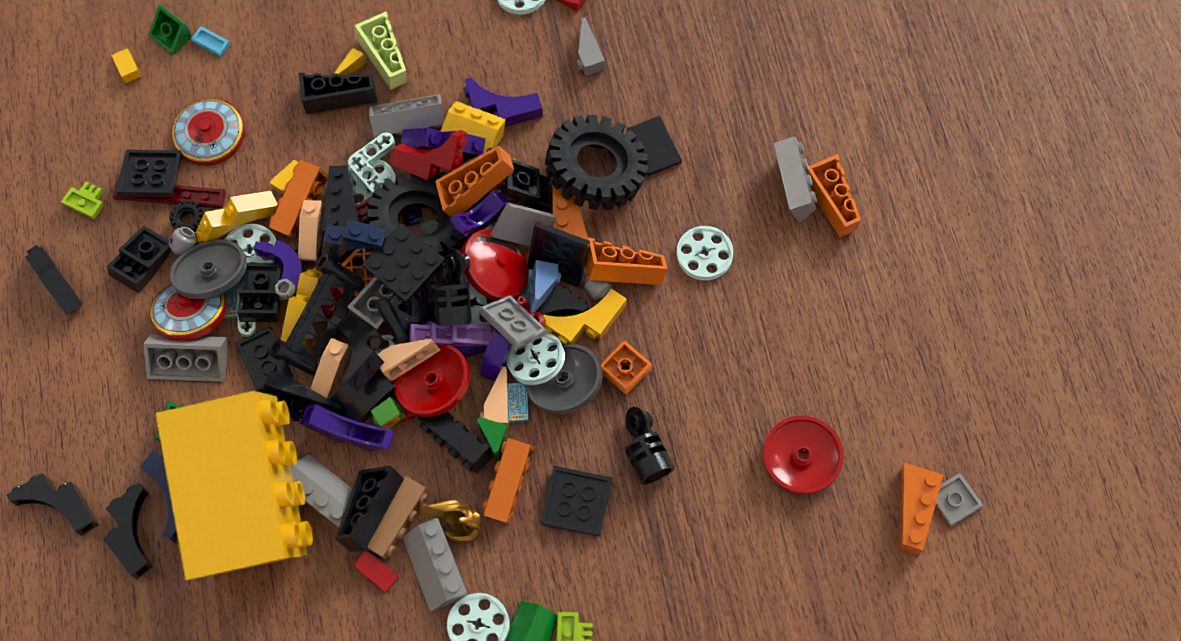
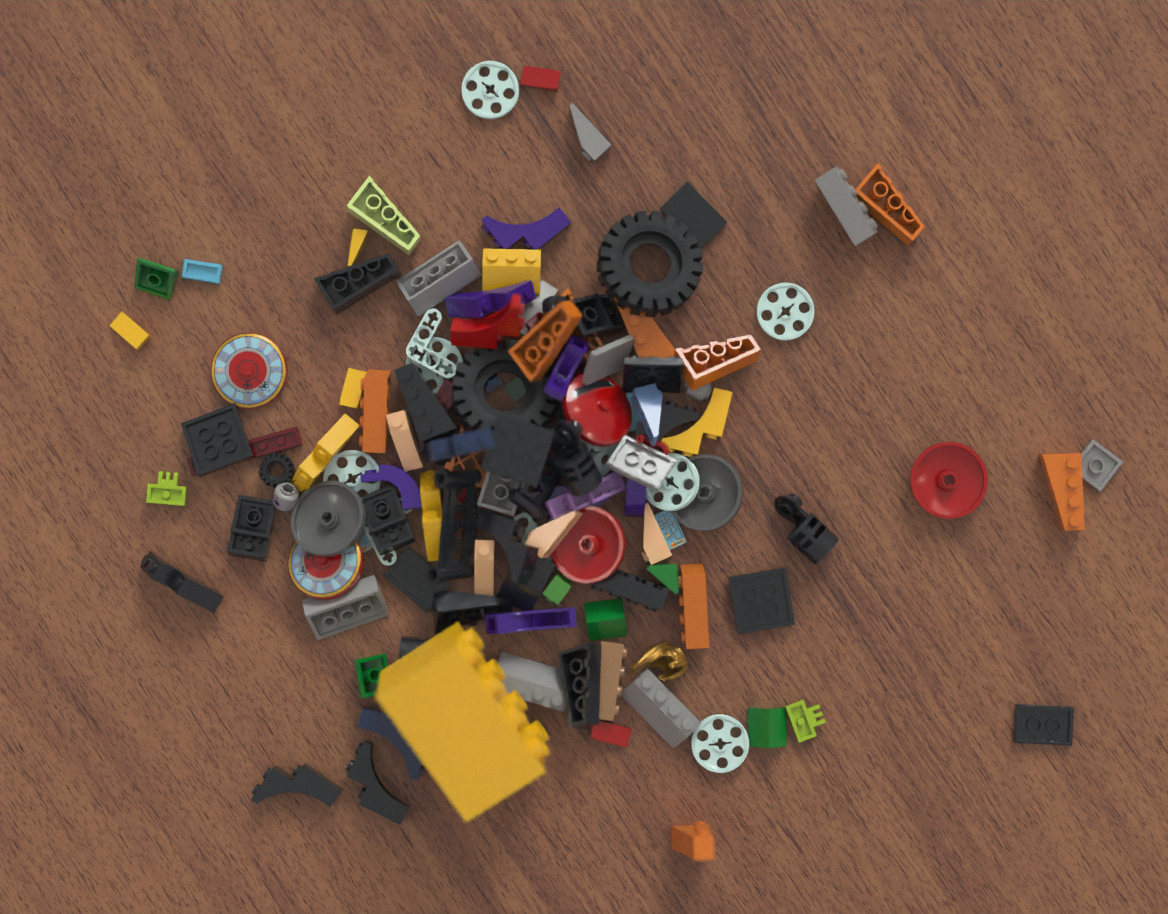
camera: 25 degrees left, 20 degrees up
light grey tile [275,279,295,299] -> none
orange brick [600,341,652,395] -> none
none -> green slope [584,598,627,641]

